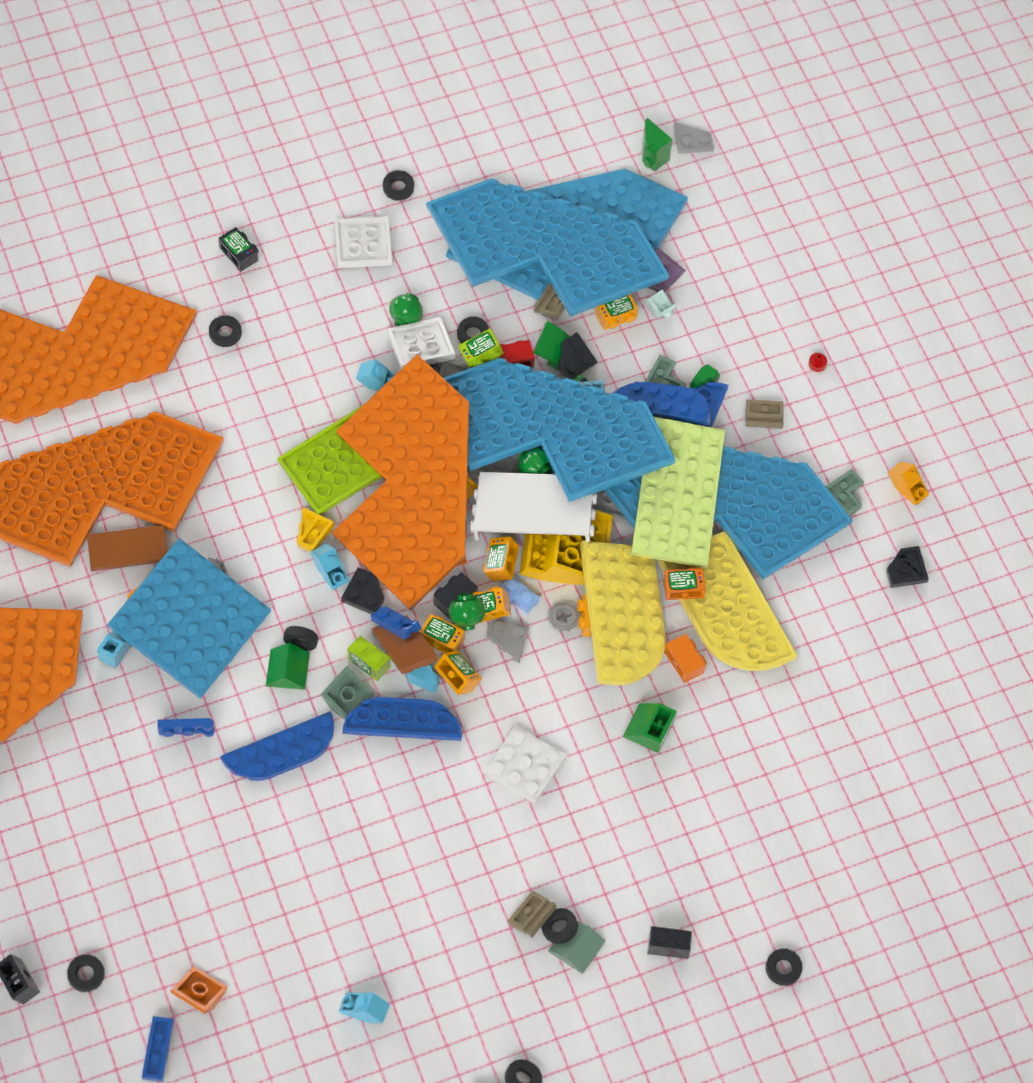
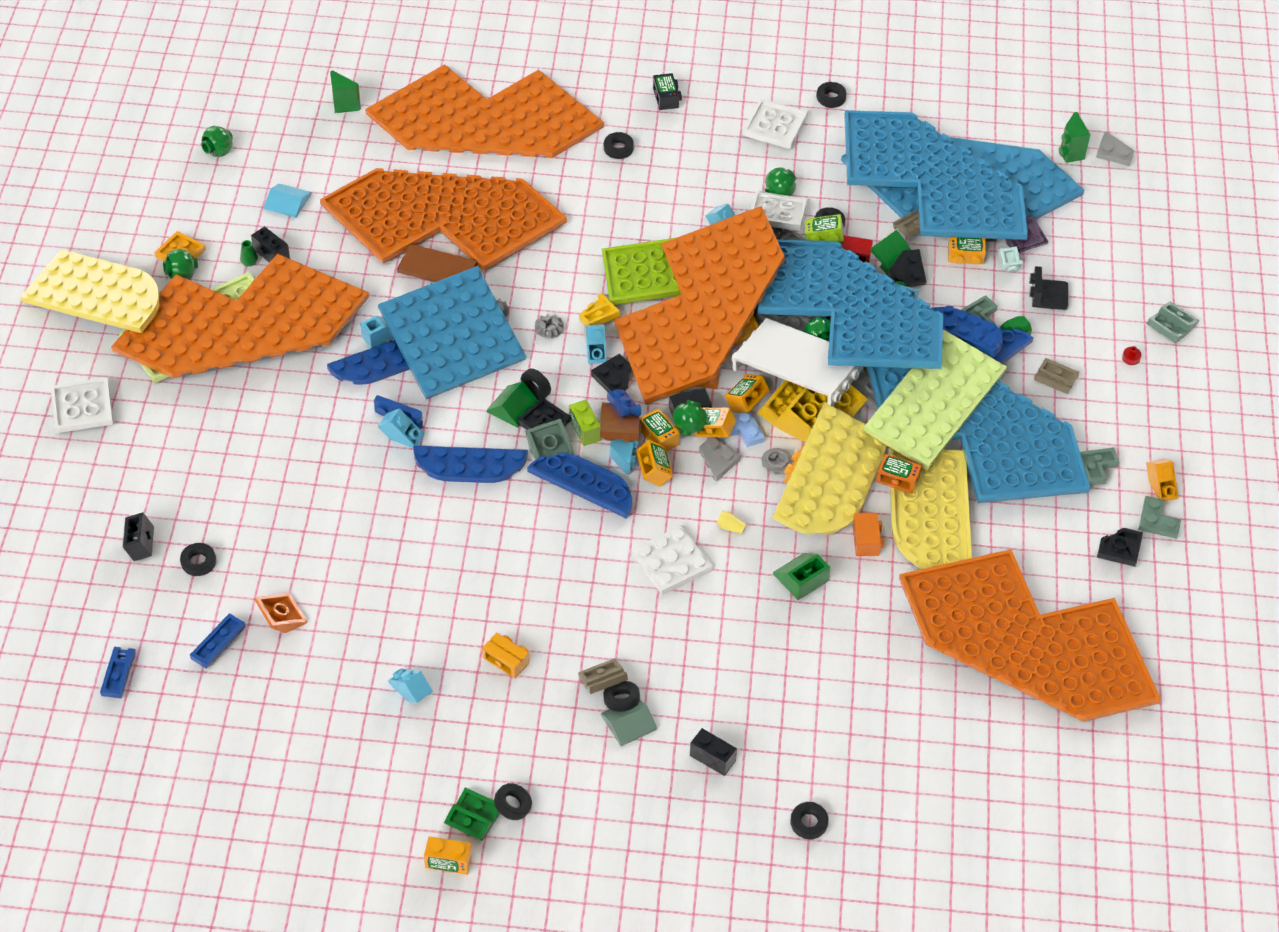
camera: 30 degrees right, 10 degrees down
none -> blue plate [327,340,410,385]
none -> medium azure slope [378,408,425,448]
none -> light orange brick [482,632,530,679]
none -> black plate [518,397,571,430]
none -> light grey gear [535,314,564,338]
none -> light yellow cone [716,511,746,535]
none -> orange plate [899,549,1161,722]
none -> black bracket [1029,266,1068,310]
none -> sand green plate [1138,496,1181,539]
none -> sand green slope [1147,301,1199,343]

